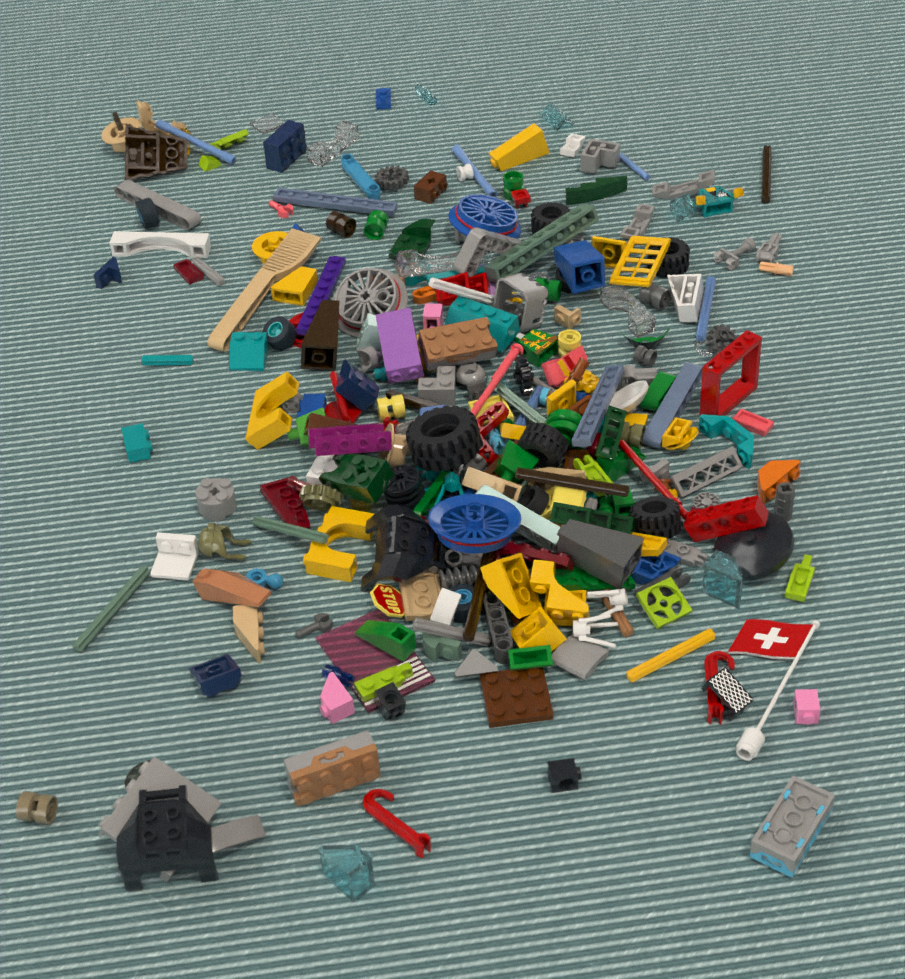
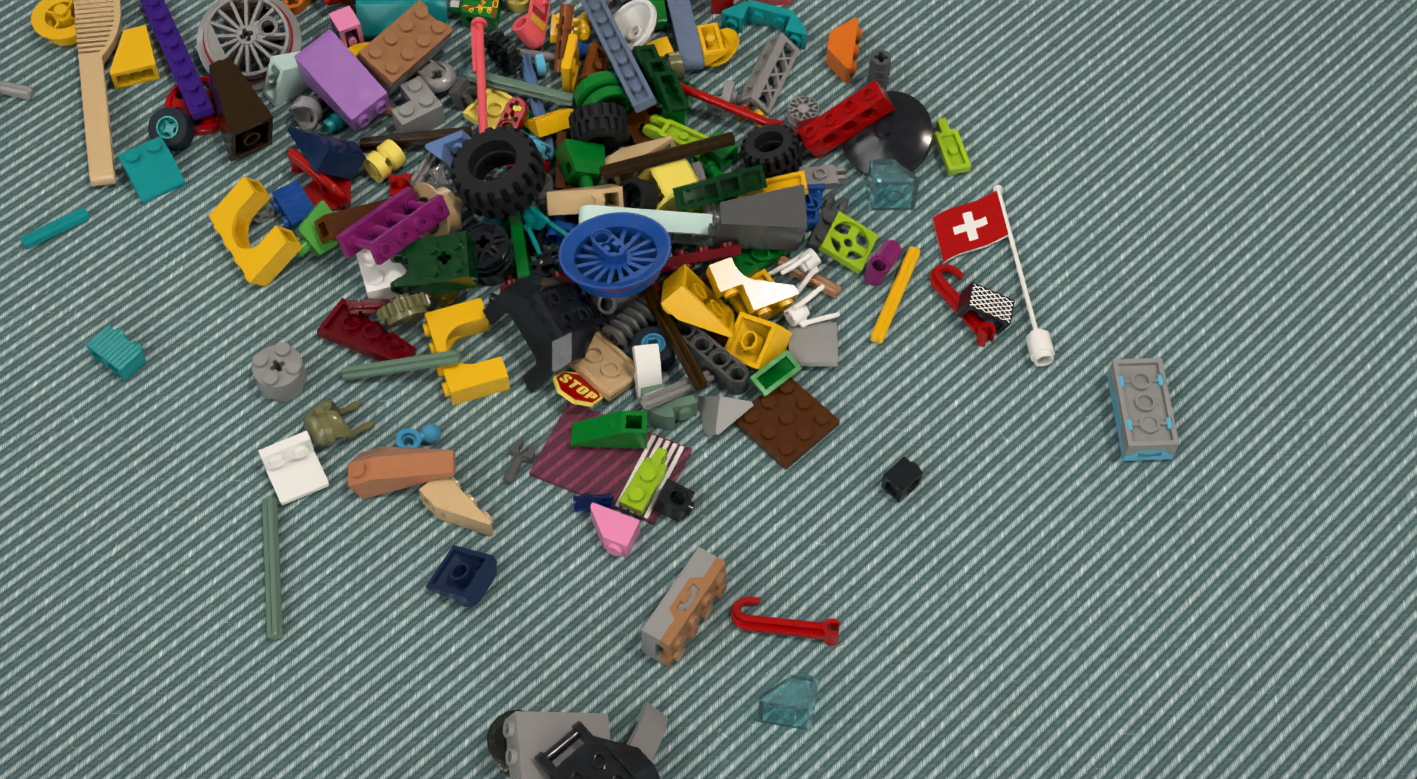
camera: 40 degrees left, 15 degrees up
bright pink brick [793,689,820,725] -> none
none -> magenta piece [863,239,903,286]

